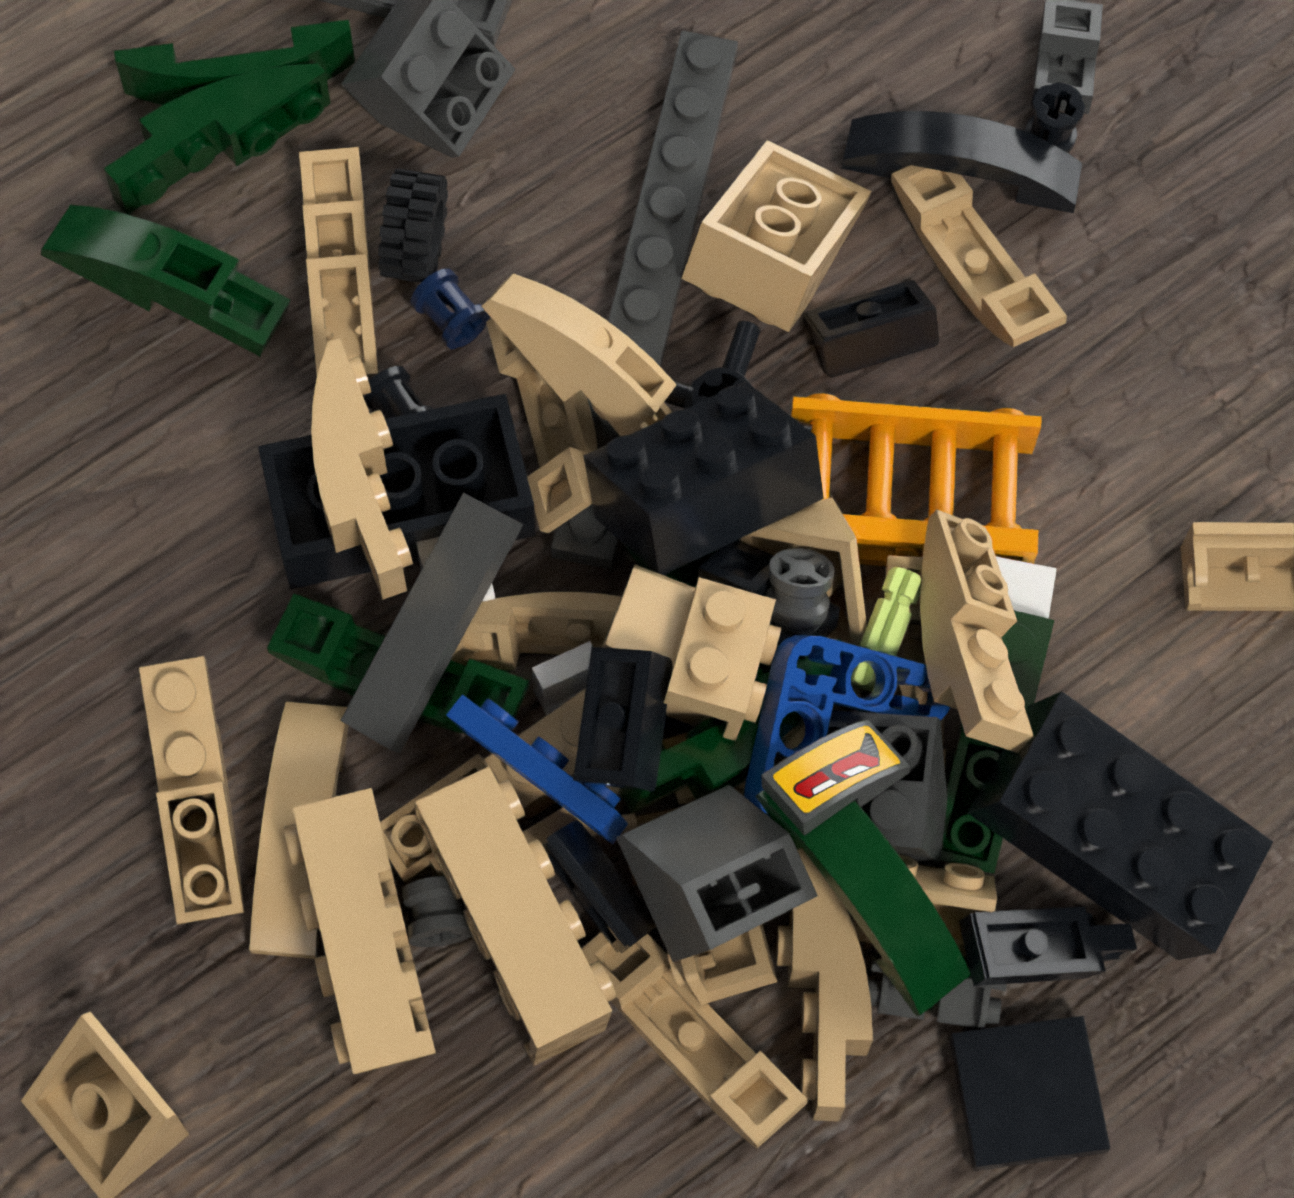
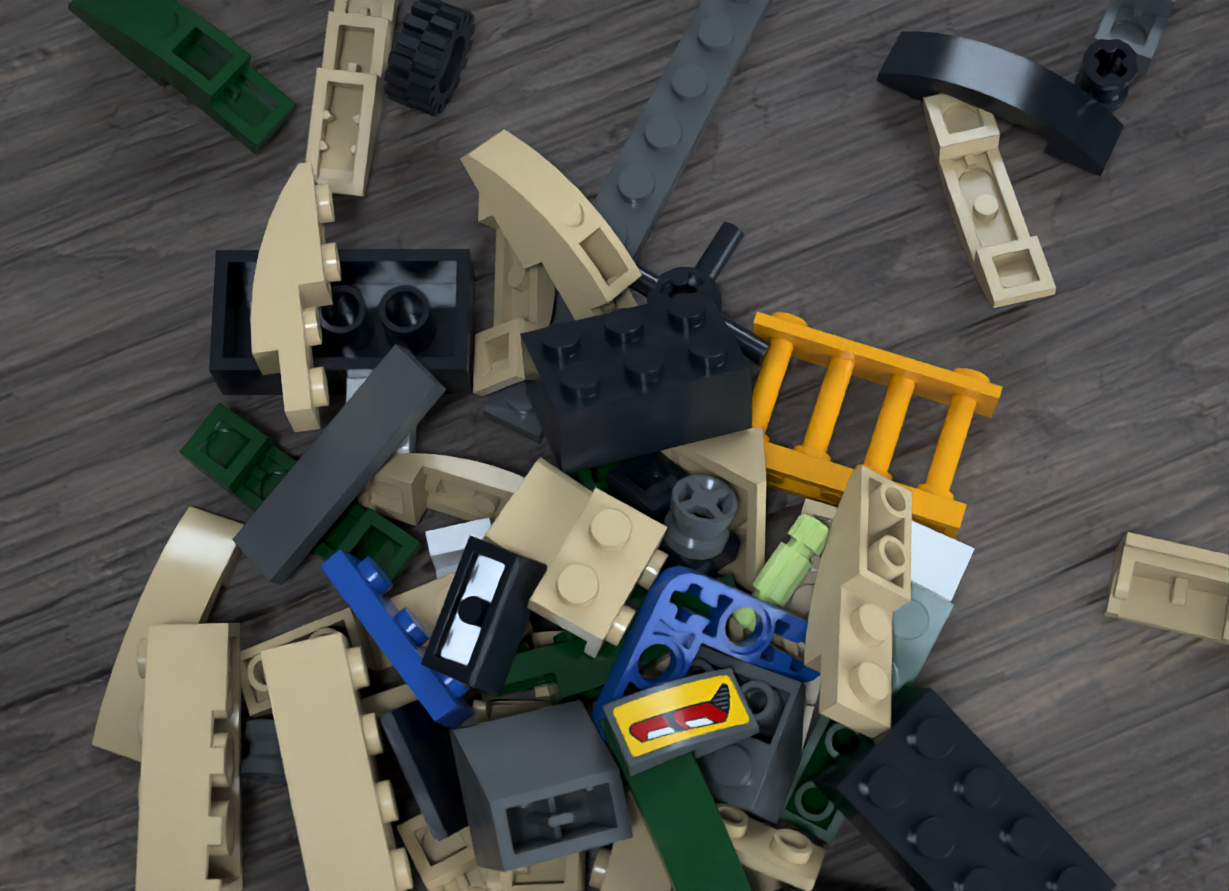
camera: 20 degrees right, 5 degrees up
tan slope [139,656,244,925] -> none
black bush [363,366,433,419] -> none
dark blue bush [410,268,490,350] -> none
tan slope [681,140,872,332] -> none
black slope [802,280,939,378] -> none

